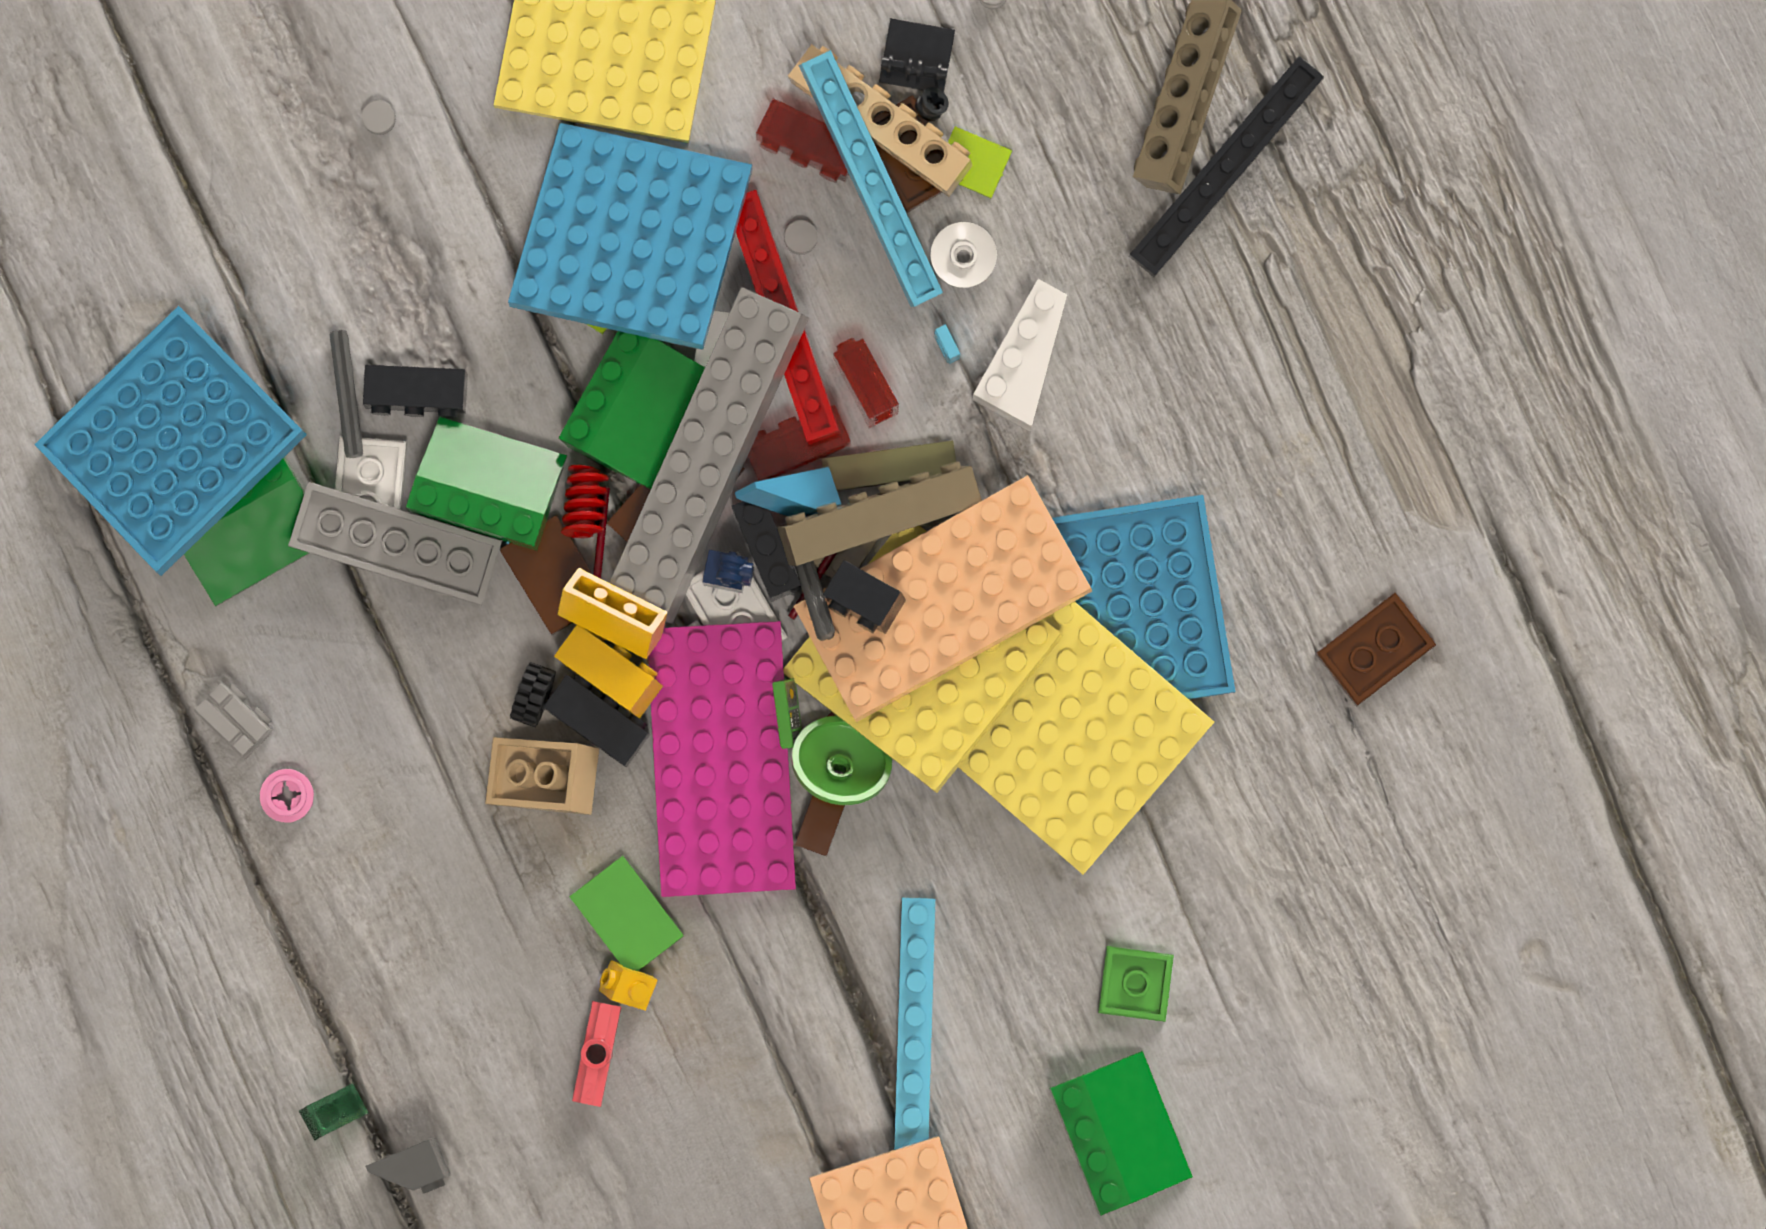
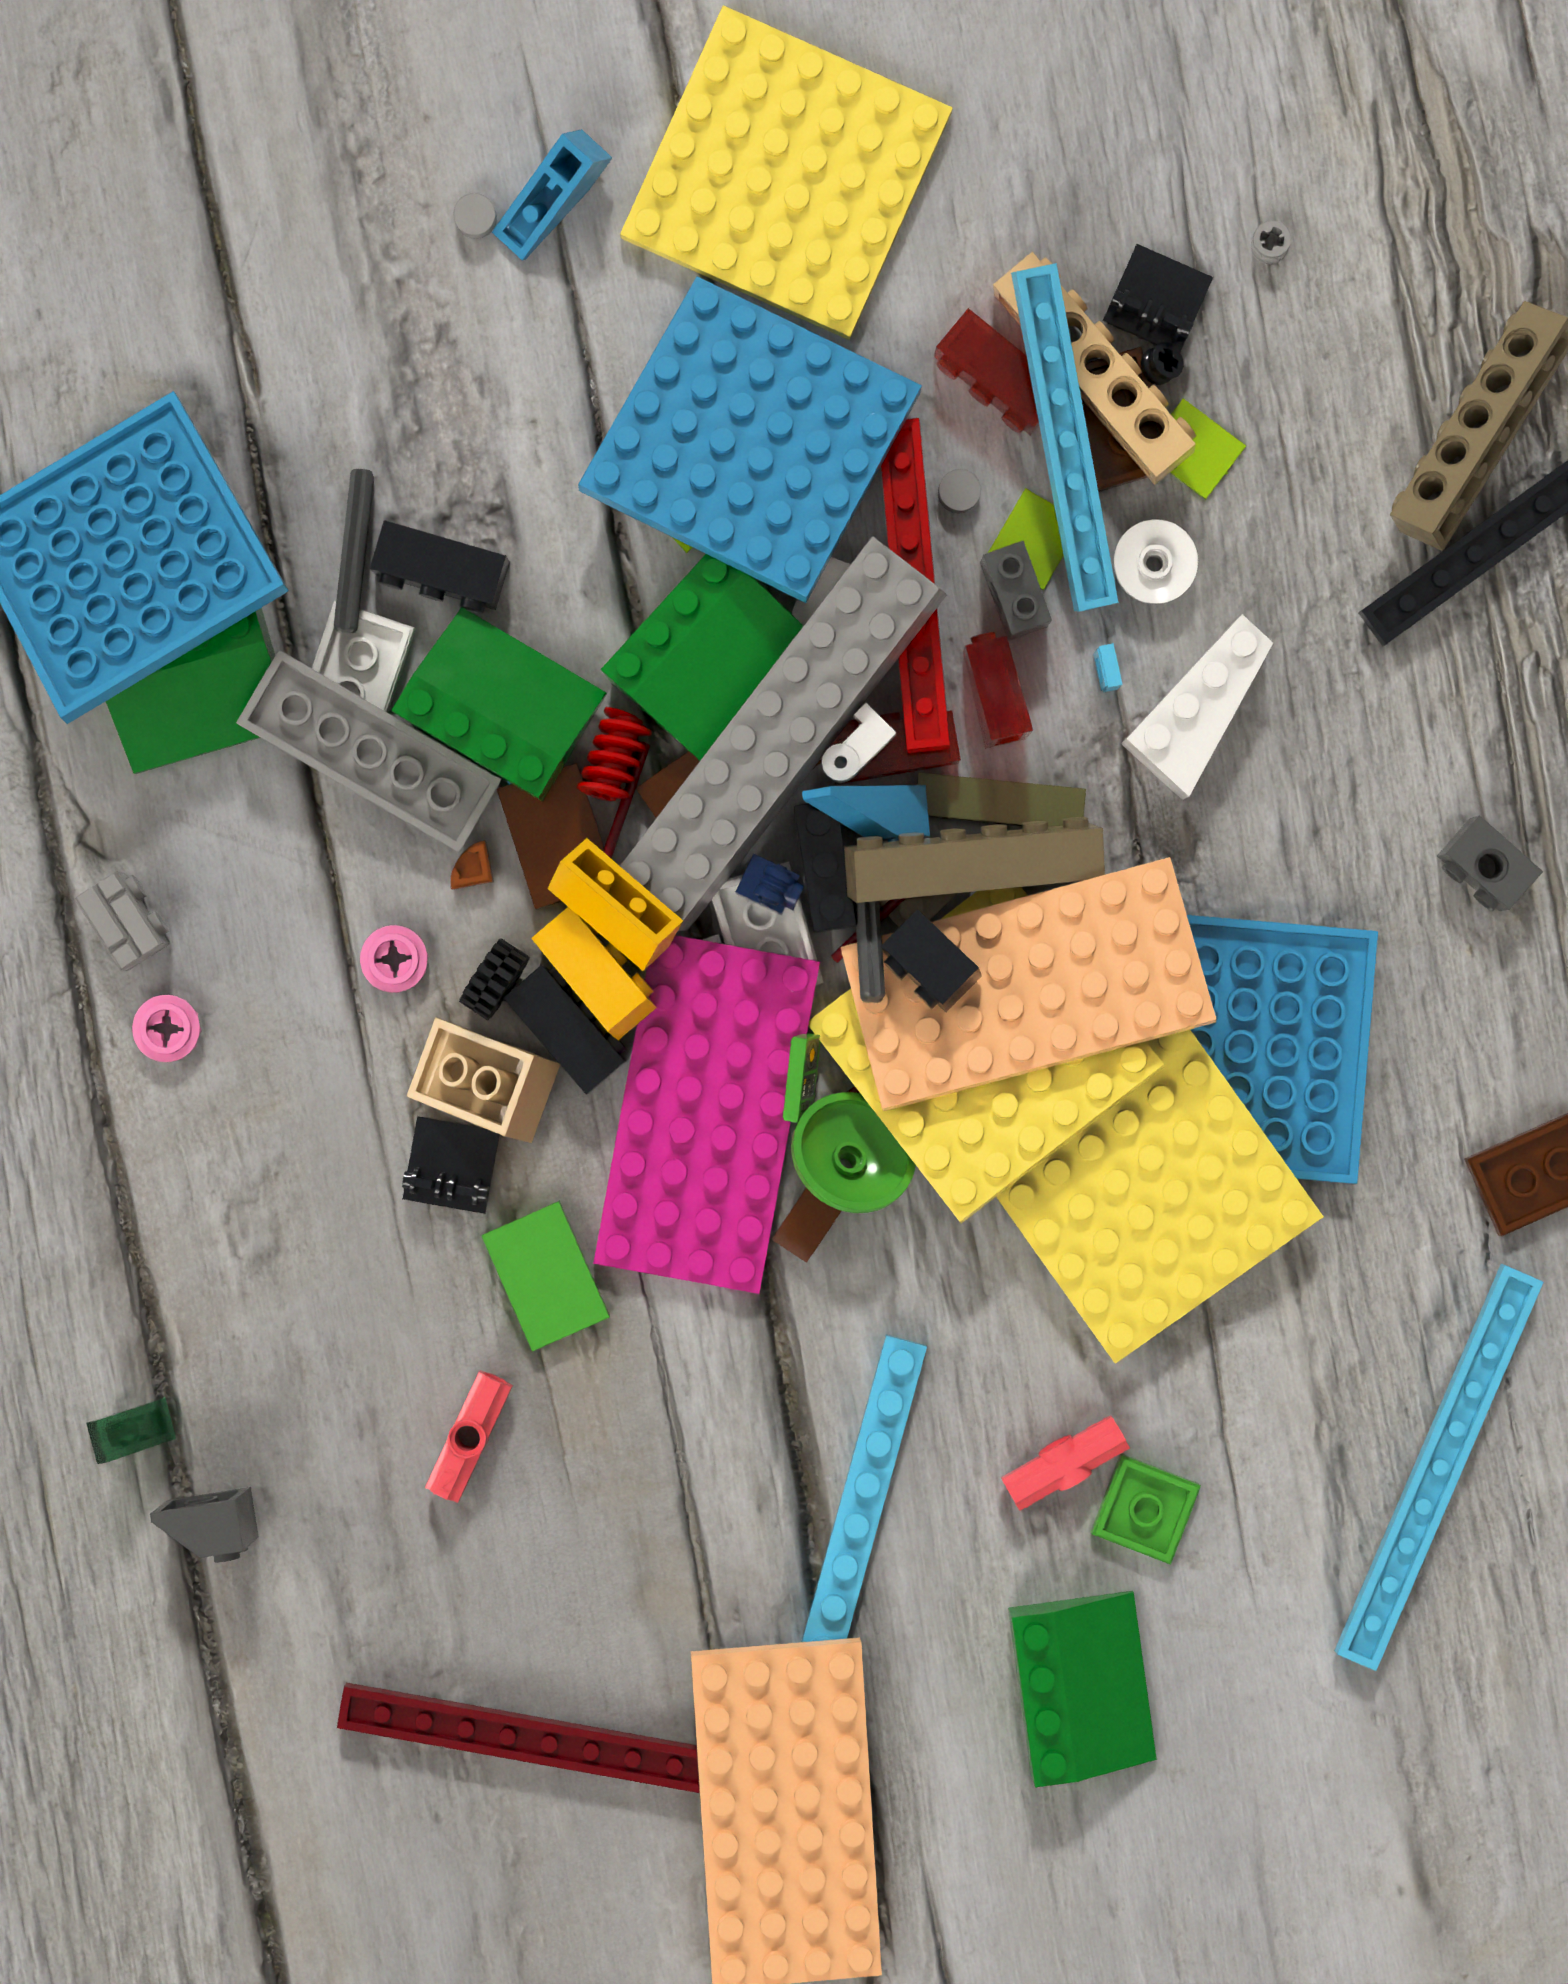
camera: 15 degrees right, 5 degrees up
yellow bracket [599,960,658,1011] -> none
none -> bright pink gear [360,925,428,993]
none -> black hinge [402,1116,500,1214]
none -> dark orange tile [451,840,494,890]
none -> dark azure slope [492,129,612,261]
none -> white leg [822,703,896,783]
none -> dark grey brick [980,541,1052,641]
none -> lime window [988,488,1064,590]
none -> coral piece [1001,1415,1130,1511]
none -> medium azure plate [1334,1264,1544,1671]
none -> dark grey brick [1437,815,1543,911]

